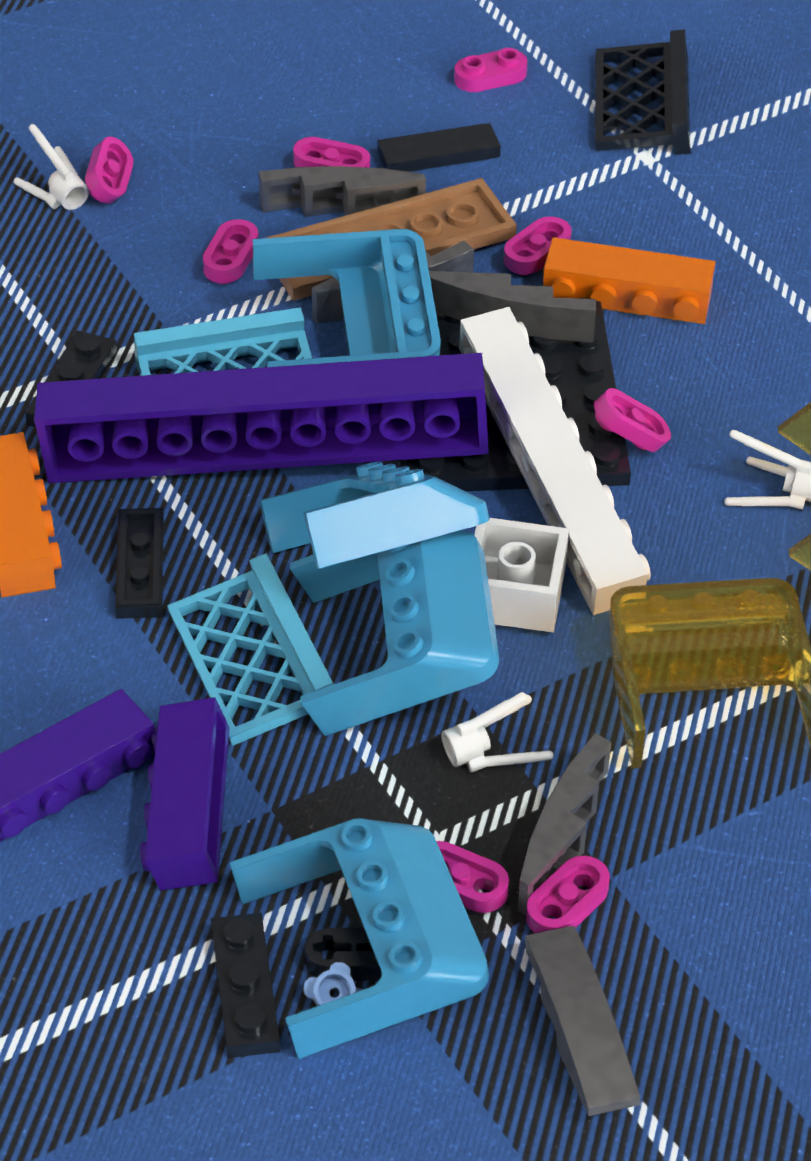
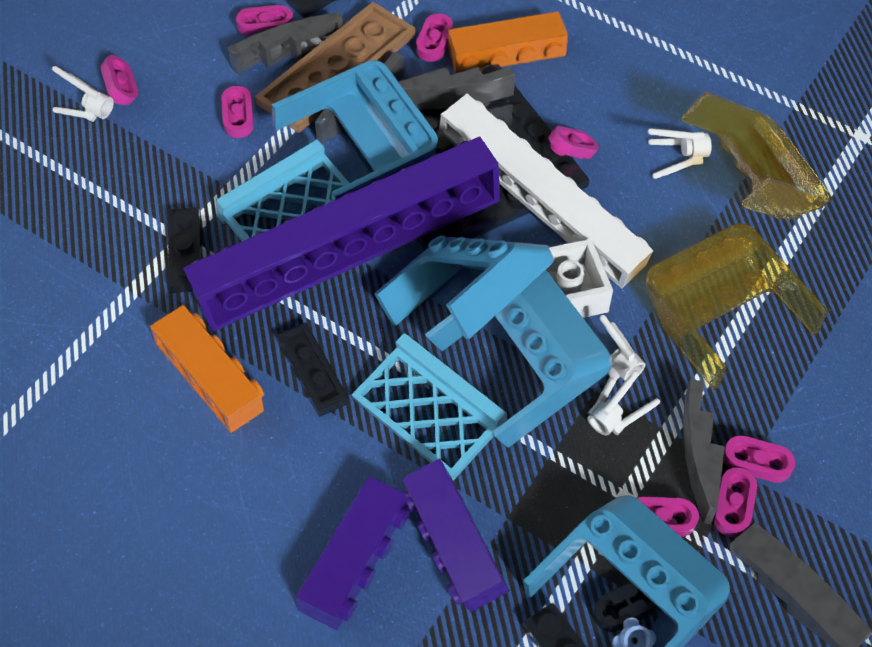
camera: 25 degrees left, 10 degrees up
none -> white plant [599,315,645,381]
none -> dark pink plate [723,436,795,483]

